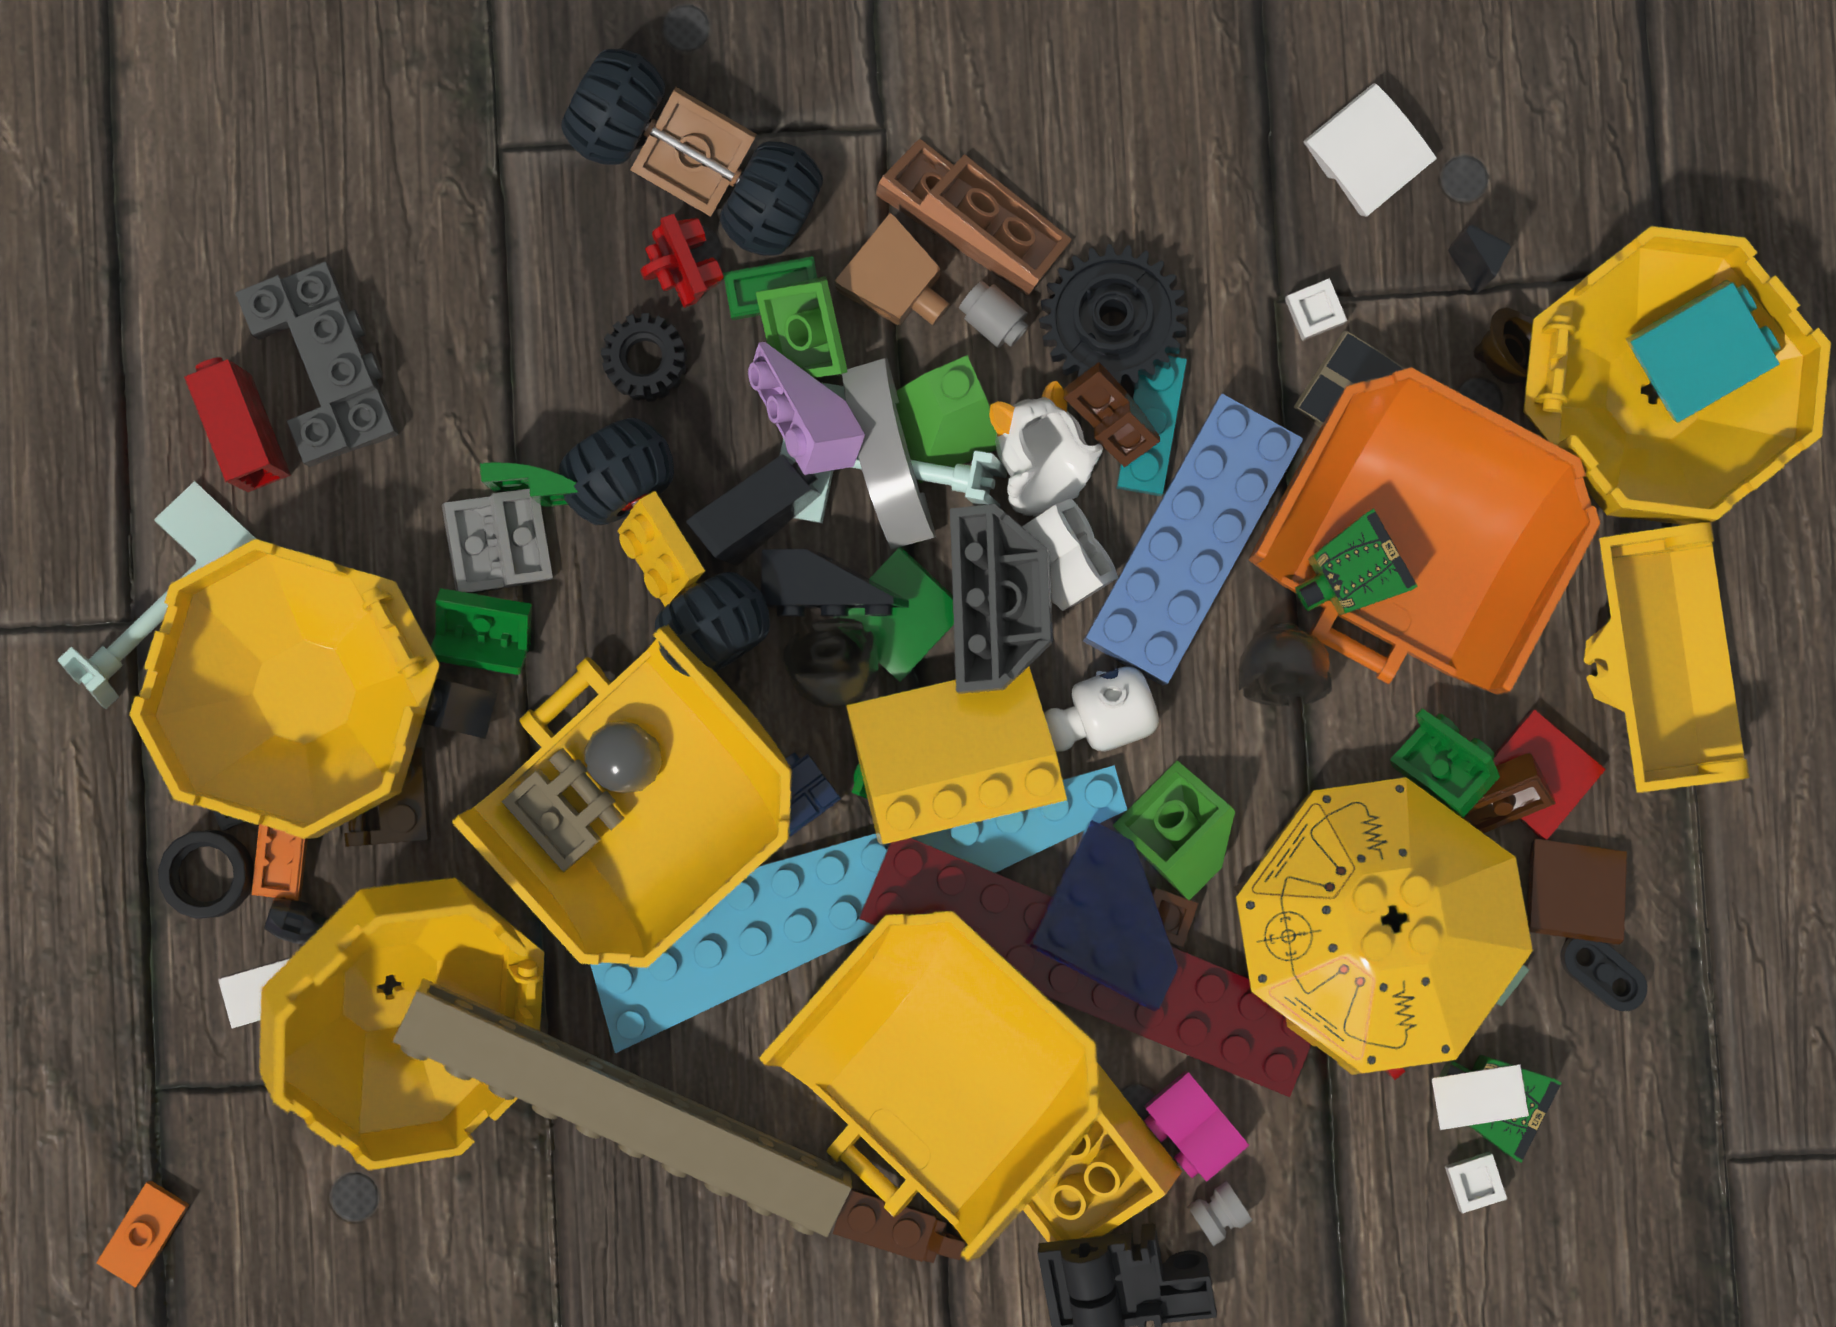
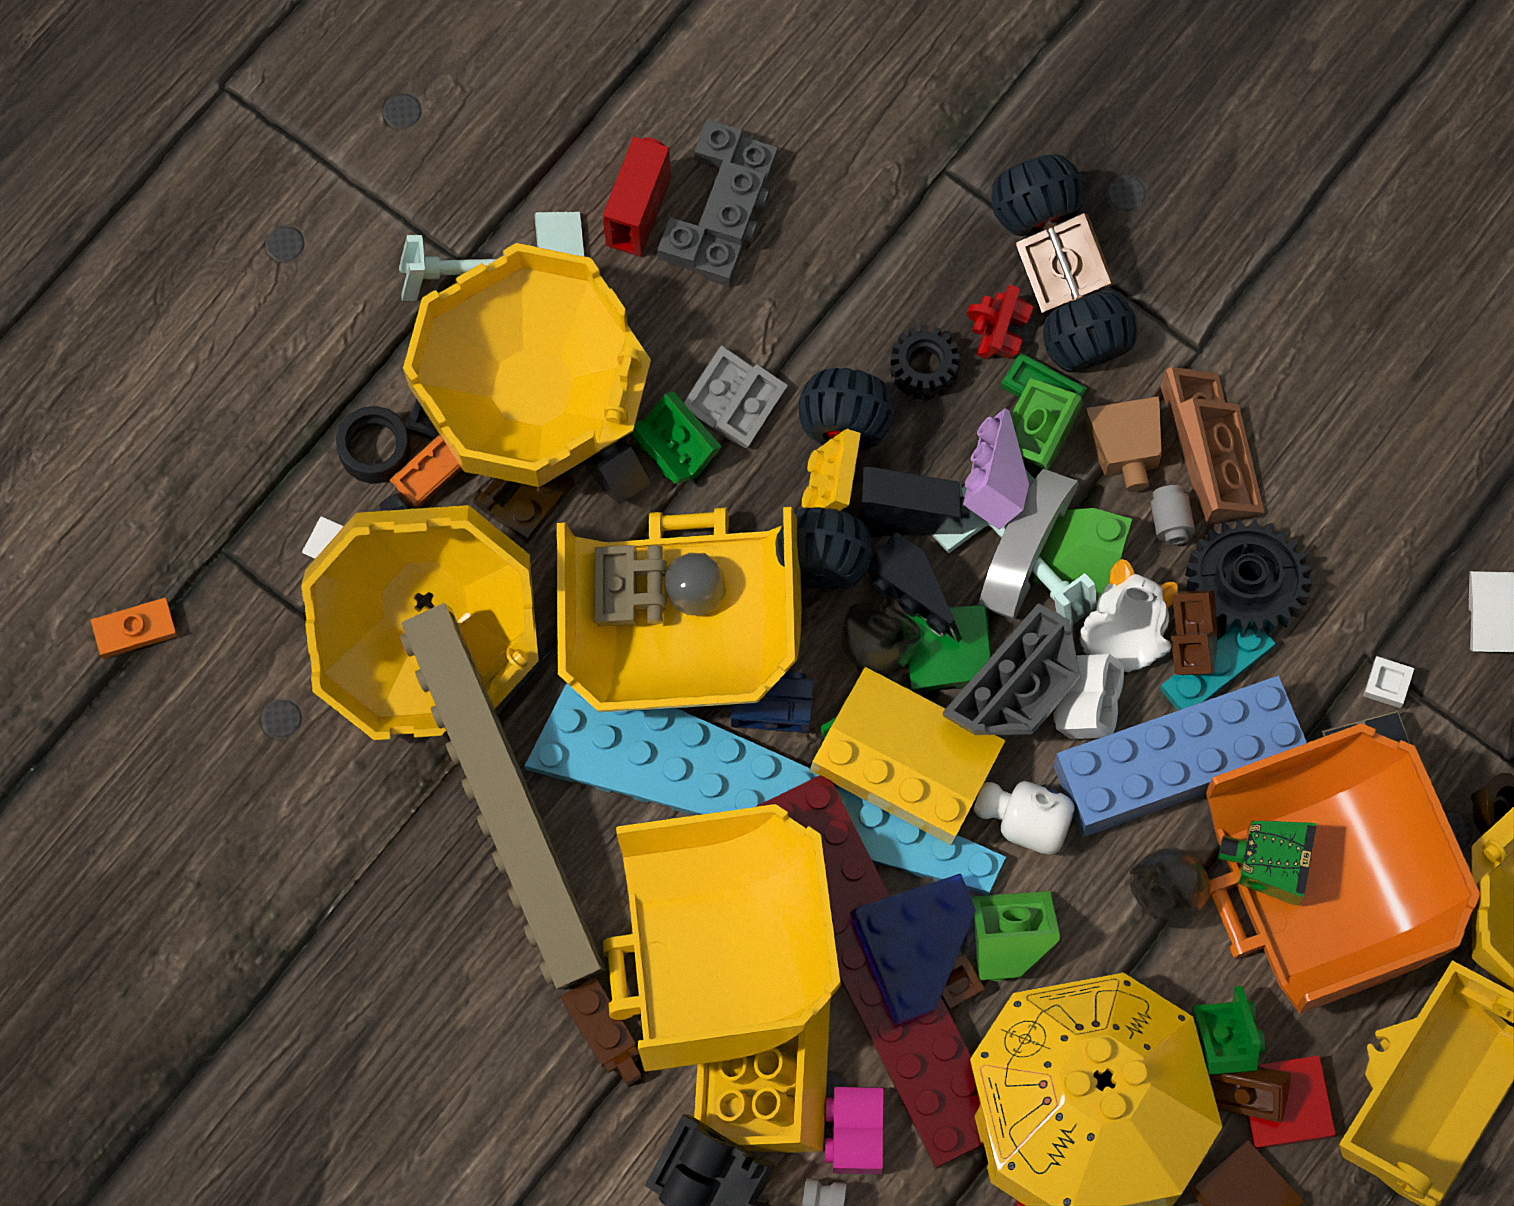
camera: 45 degrees right, 15 degrees down
green slope [480,462,578,507] -> none

